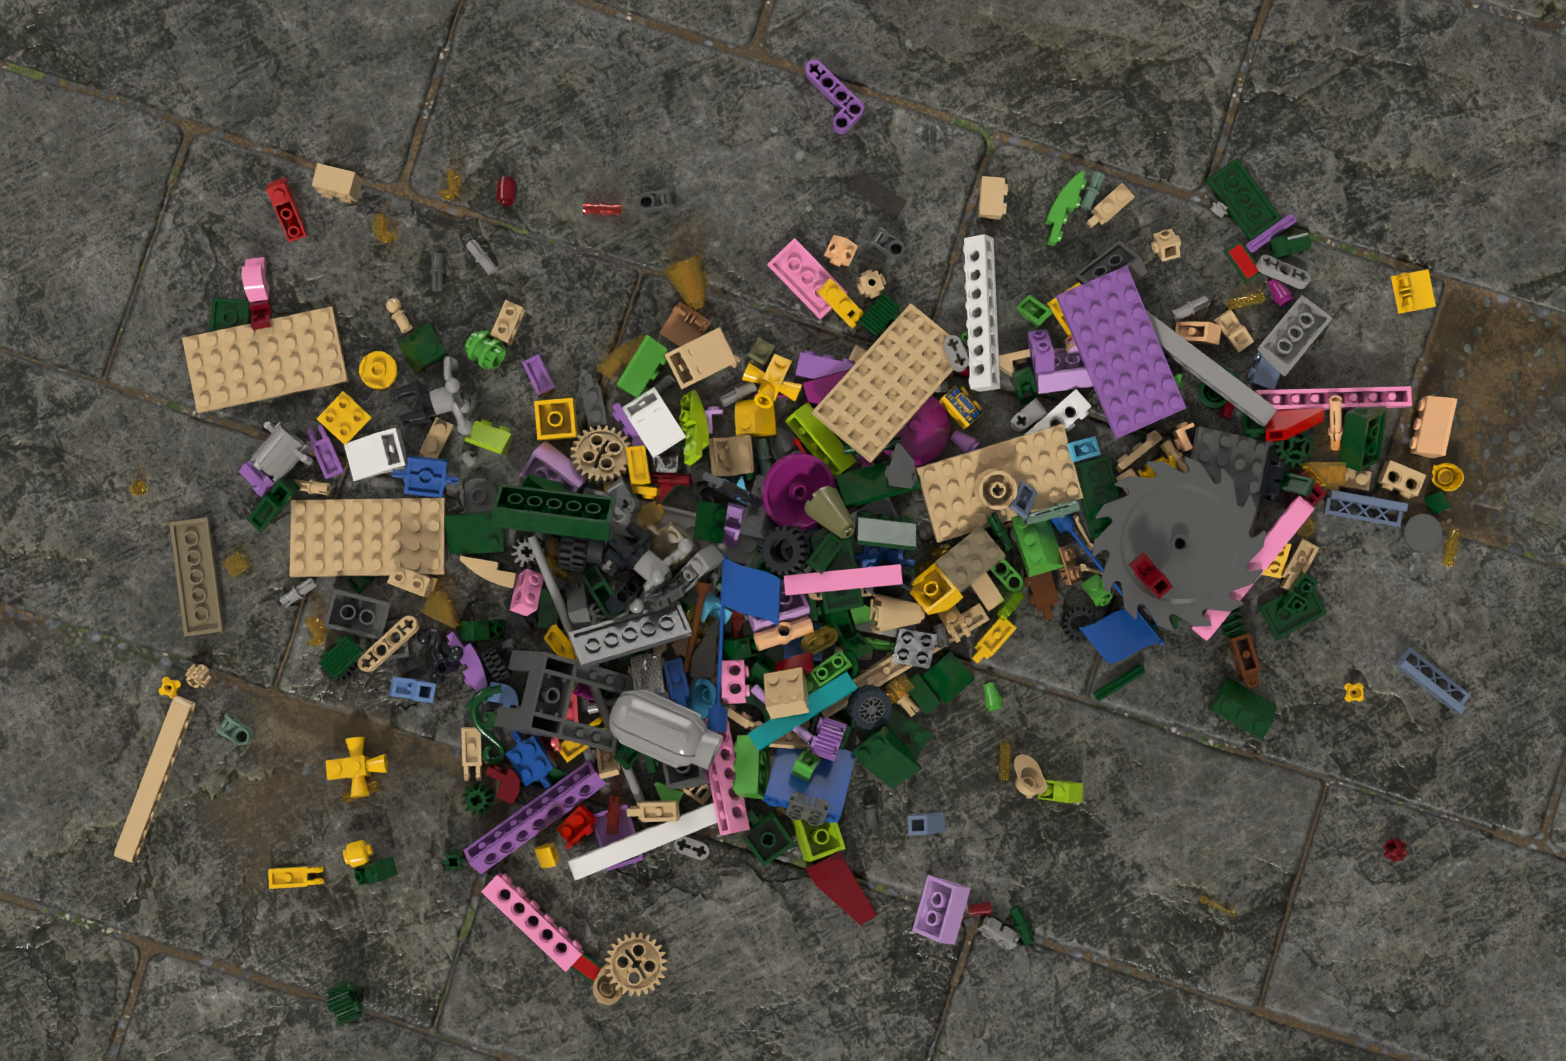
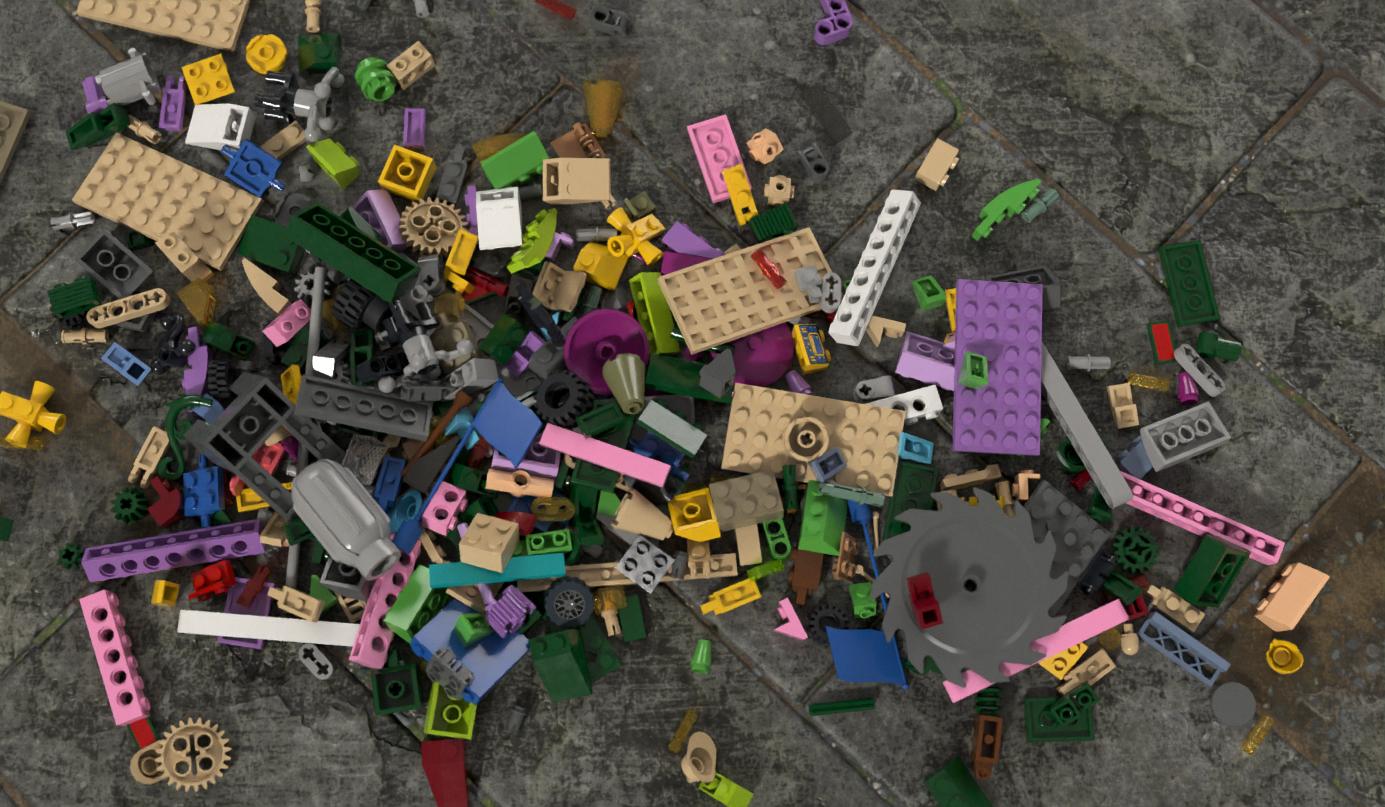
camera: 25 degrees right, 10 degrees down
clear yellow tile [222,551,250,578] -> none
clear yellow bracket [304,616,327,647] -> none
bright green axle [864,637,896,653] -> none
sand blue slope [906,812,946,836] -> none
dark green slope [920,650,975,705] -> none
dark green slope [1010,366,1039,405] -> none
medium lavender brick [1028,329,1055,374] -> none
tan hinge [1086,183,1135,228] -> none
tan brick [1151,229,1181,262] -> none
light nougat slope [1175,322,1222,345] -> none
light grey plate [1210,201,1228,218] -> none
medium lavender axle [1246,214,1296,253] -> none
red slope [1264,408,1324,441] -> none
clear yellow slope [1301,462,1346,490] -> none
light nougat pin [1328,396,1344,450] -> none
tan brick [1376,460,1426,499] -> none
yellow hinge [1391,269,1436,314] -> none
dark green slope [1424,491,1451,514] -> none
none -> tan pin [61,328,109,345]
none -> clear red pin [751,248,787,290]
none -> bright pink slope [773,598,808,640]
none -> light grey plate [794,266,822,304]
none -> bright green slope [957,351,988,389]
none -> tan cylinder [1120,624,1139,655]

